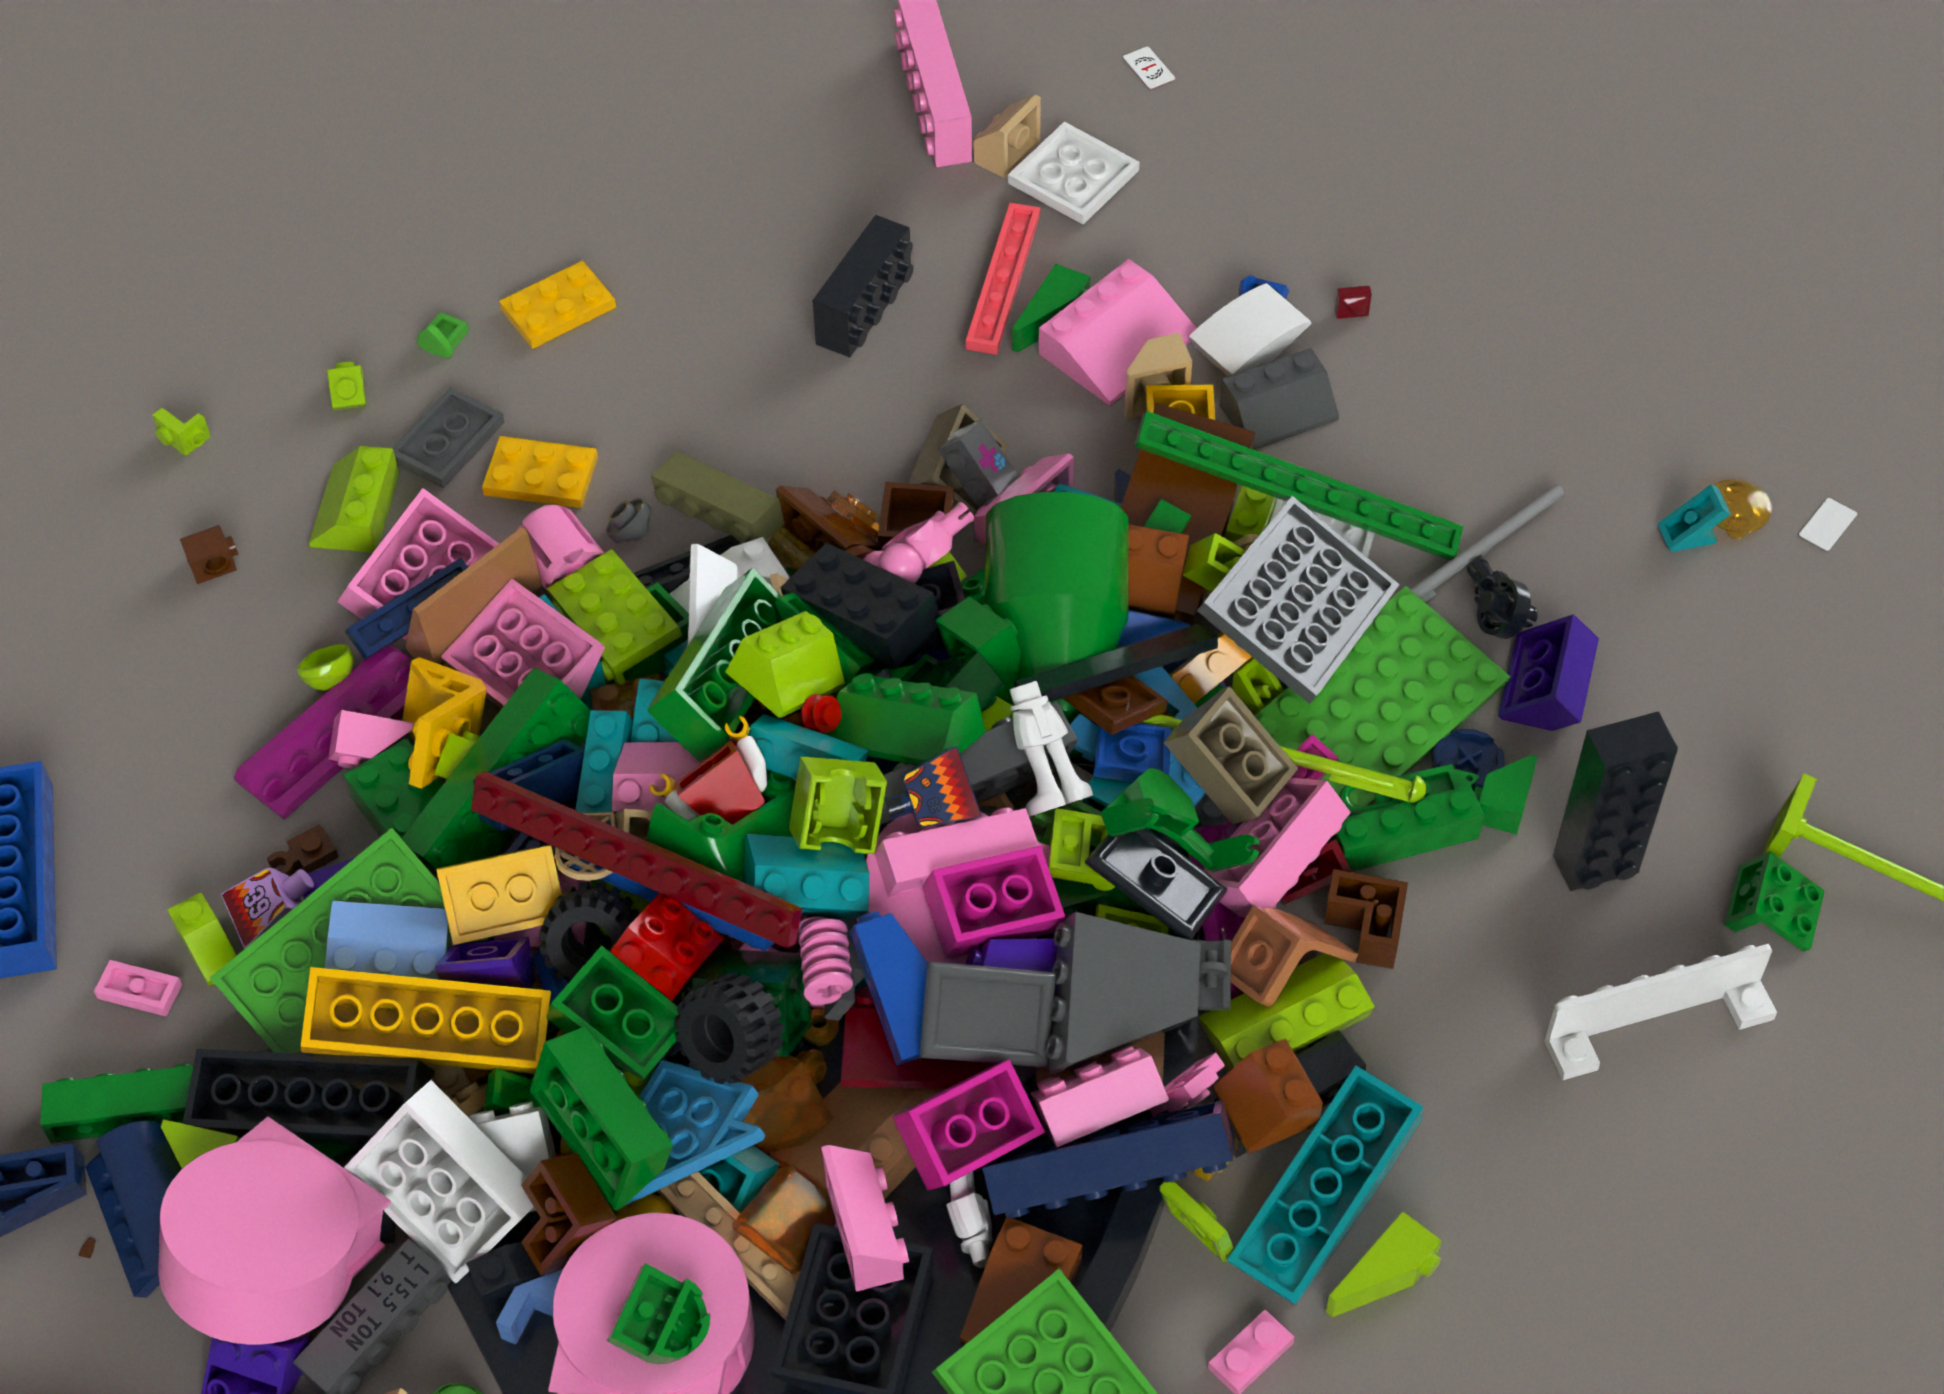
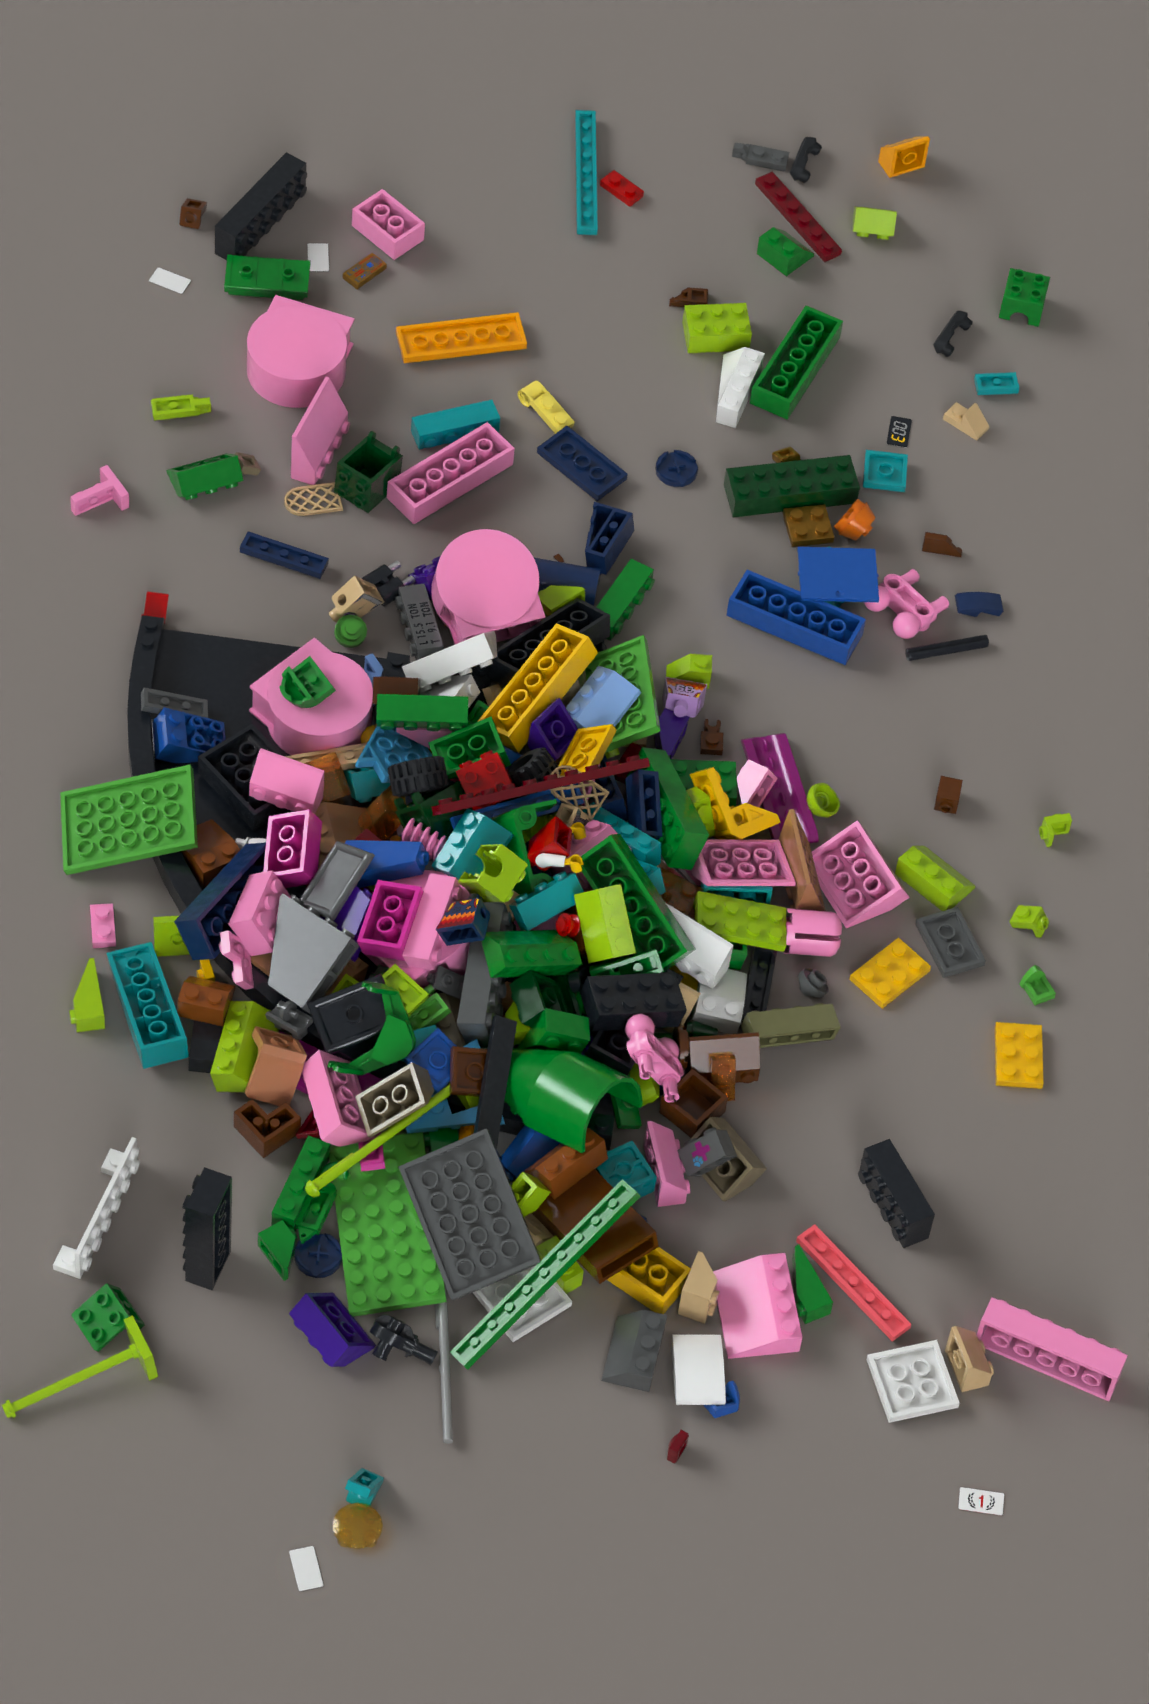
camera: 120 degrees right, 0 degrees up
bright pink plate [93,960,182,1017] -> none
dark blue plate [345,557,468,661] -> none
white piece [1009,681,1093,816] -> none
green tile [1144,499,1191,534] -> none

